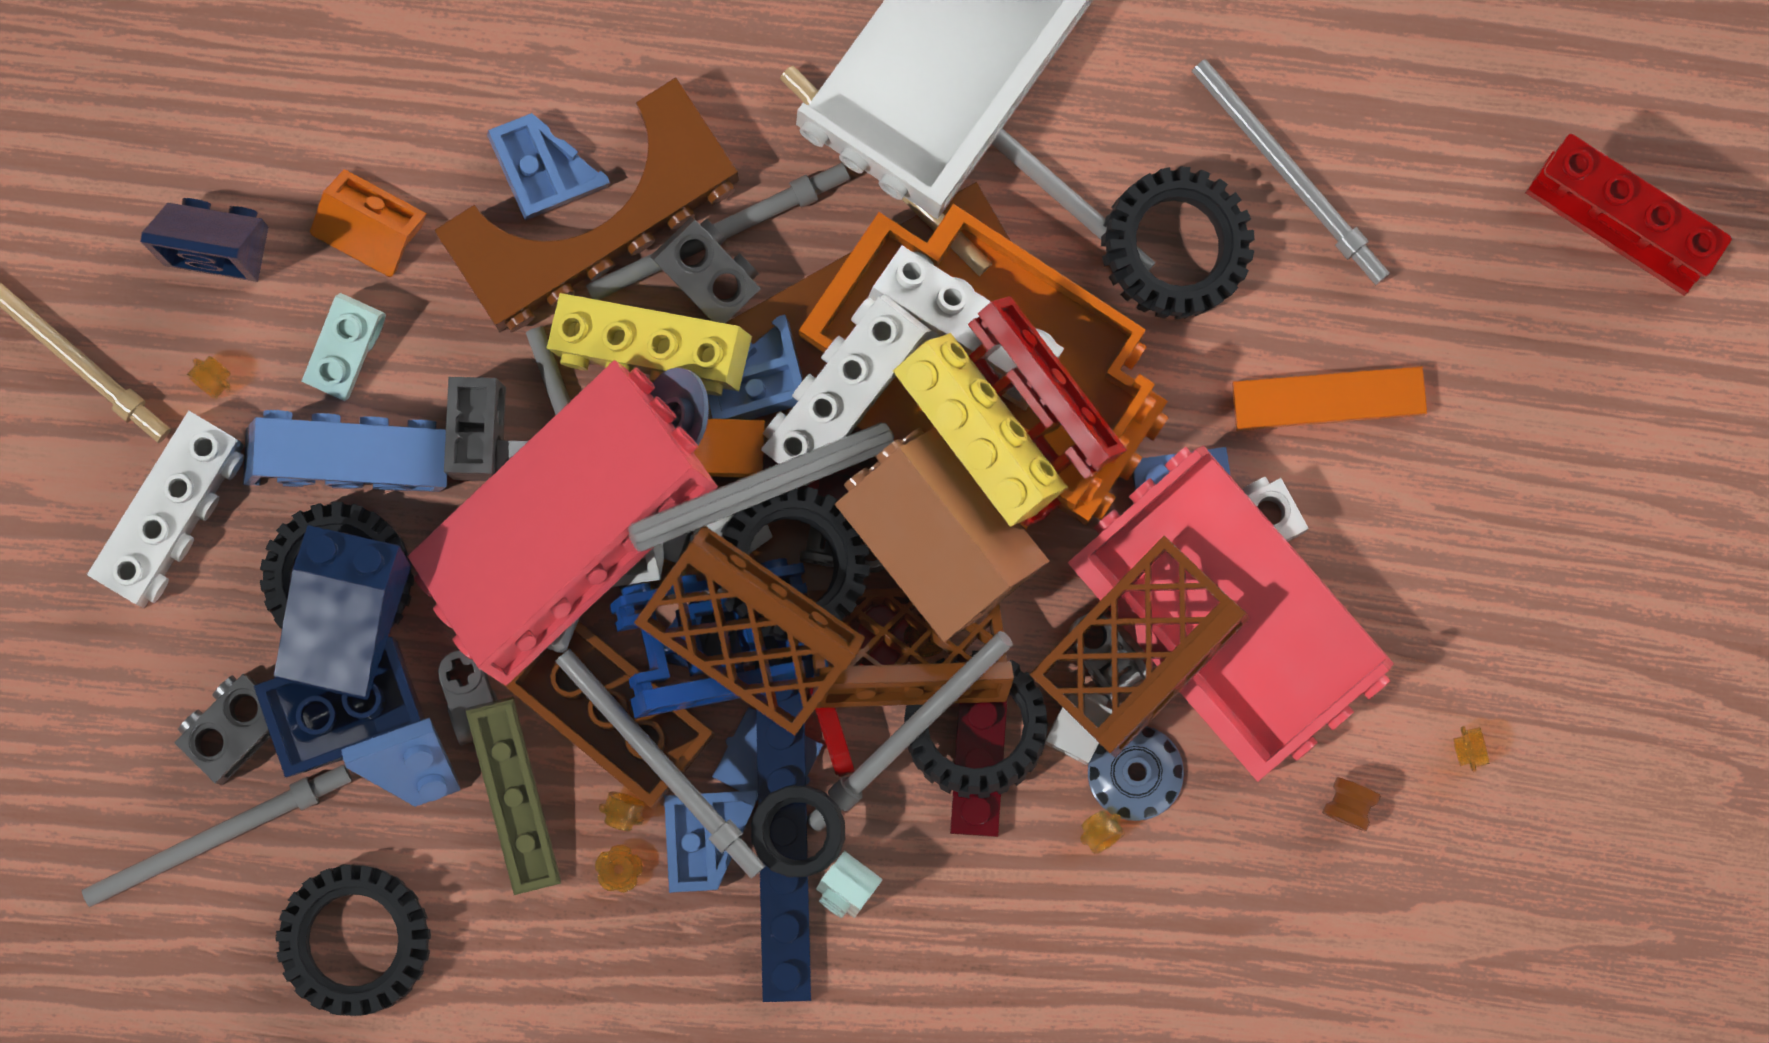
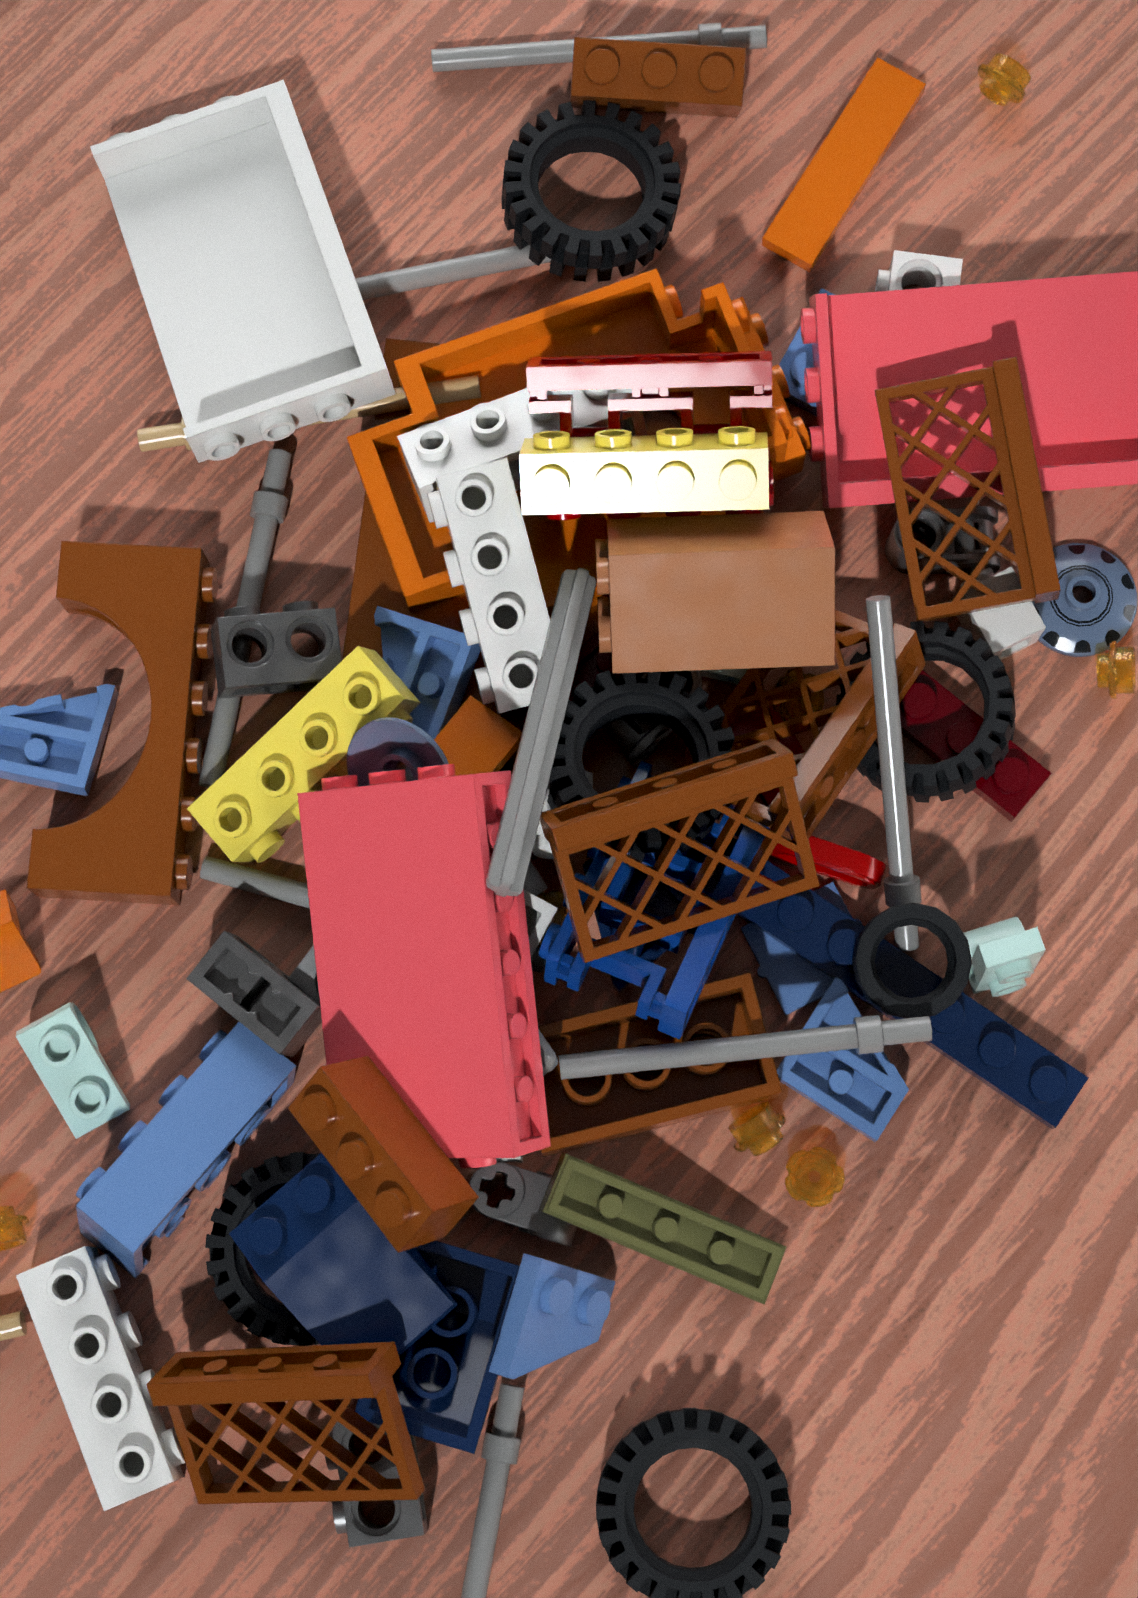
camera: 45 degrees left, 5 degrees down
none -> dark orange fence [146,1342,425,1504]
none -> dark orange brick [288,1056,479,1253]
none -> dark orange brick [570,37,746,118]
none -> clear yellow plate [977,53,1031,106]

